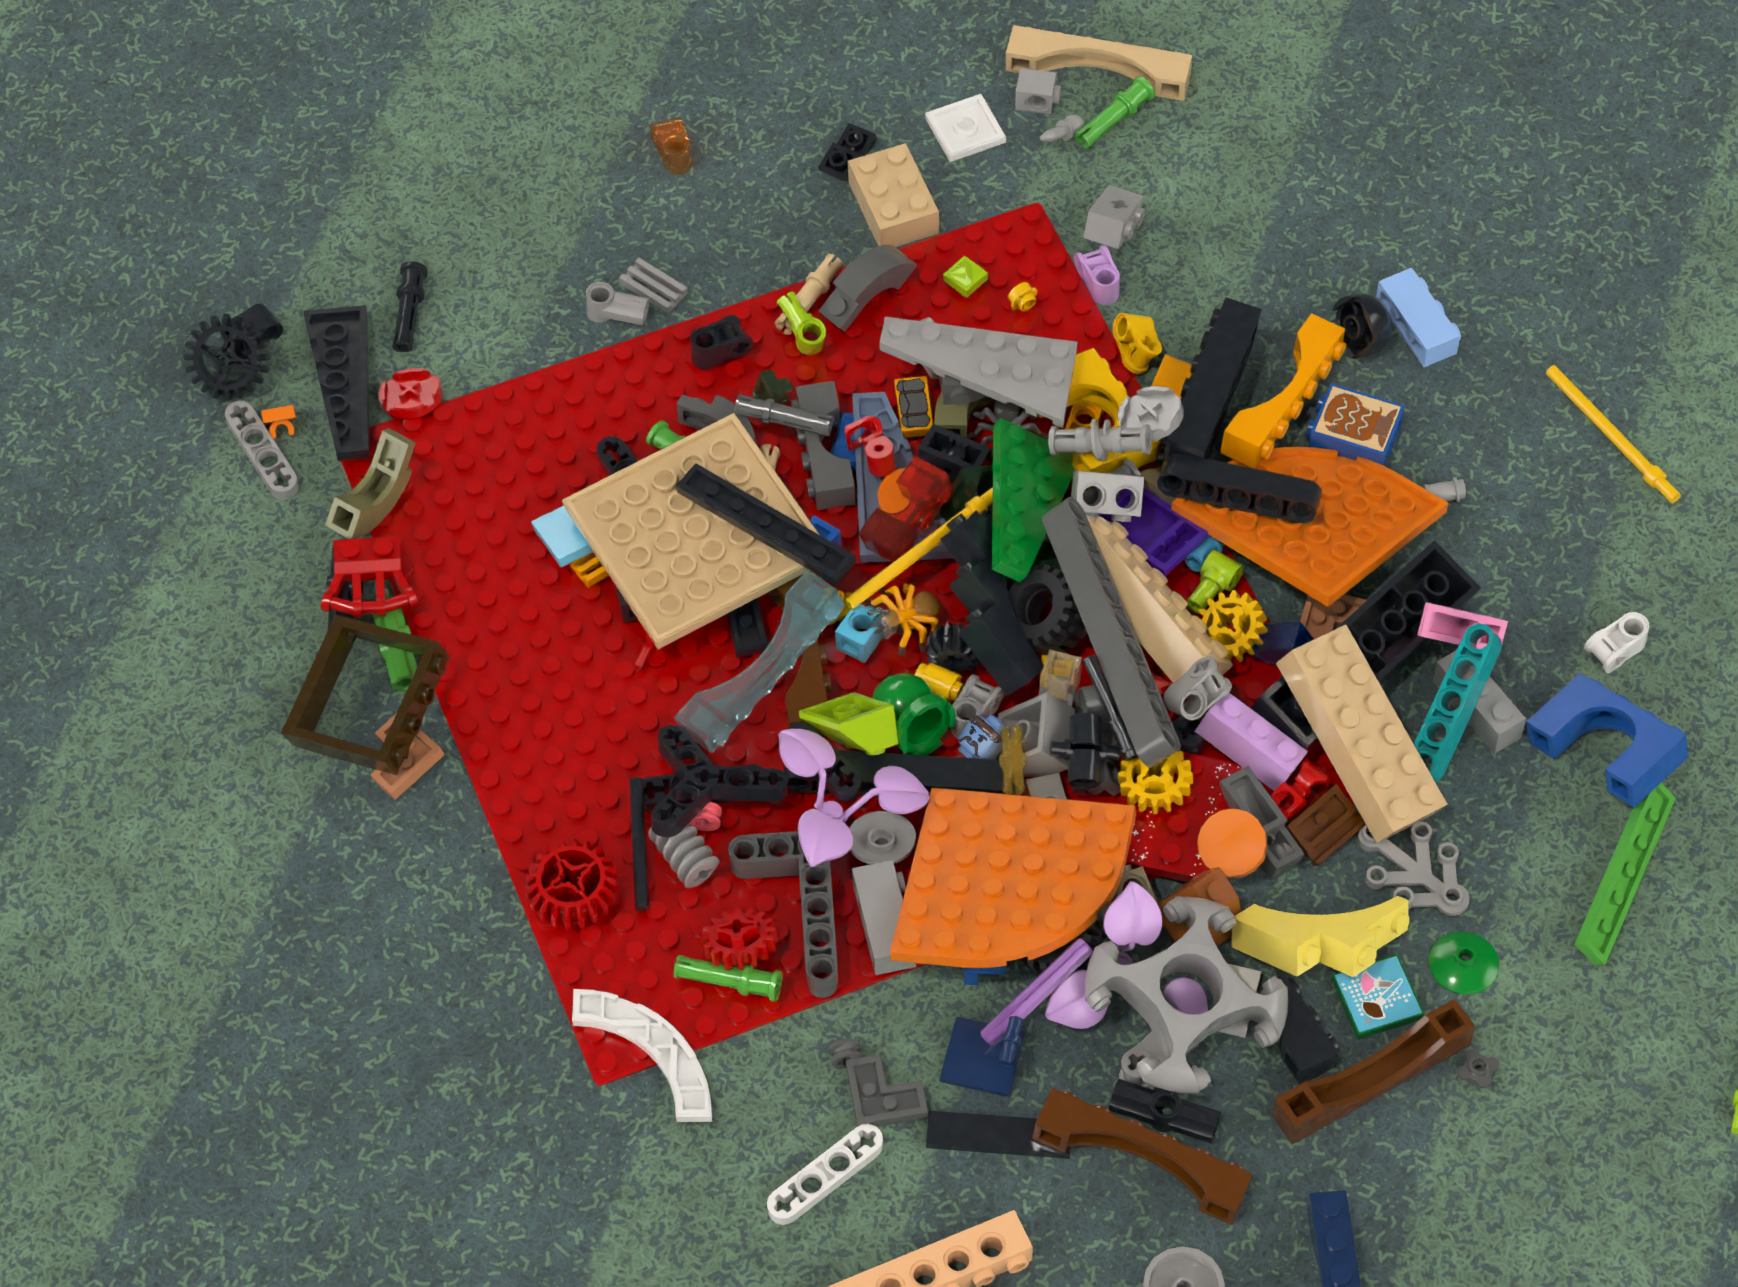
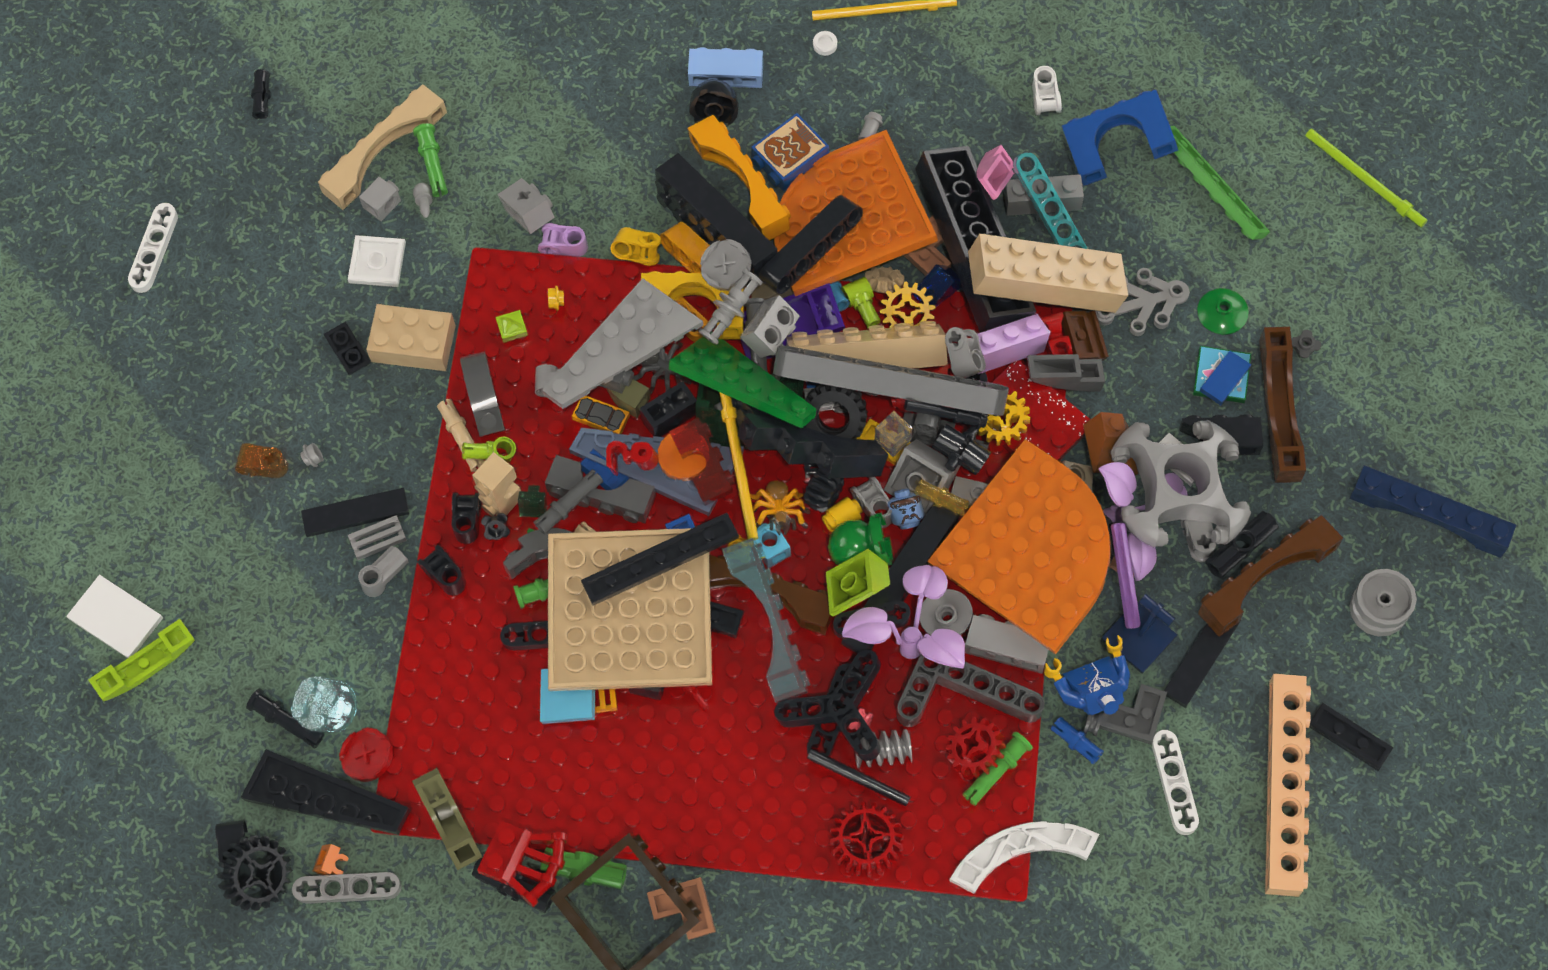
camera: 60 degrees left, 10 degrees up
orange tile [1197,808,1267,878] -> none
light yellow arch [1232,896,1409,977] -> none
none -> white tile [66,575,163,658]
none -> lime slope [88,619,195,702]
none -> clear light blue piece [291,676,357,733]
none -> light grey plate [300,443,324,467]
none -> black tile [301,487,409,537]
none -> black piece [417,544,466,596]
none -> tan arch [472,452,523,516]
none -> black plate [481,513,510,540]
none -> white tile [813,31,837,56]
none -> tan gear [865,266,904,293]
none -> blue torso [1044,635,1130,715]
none -> blue pin [1051,717,1104,765]
none -> blue tile [1200,351,1251,406]

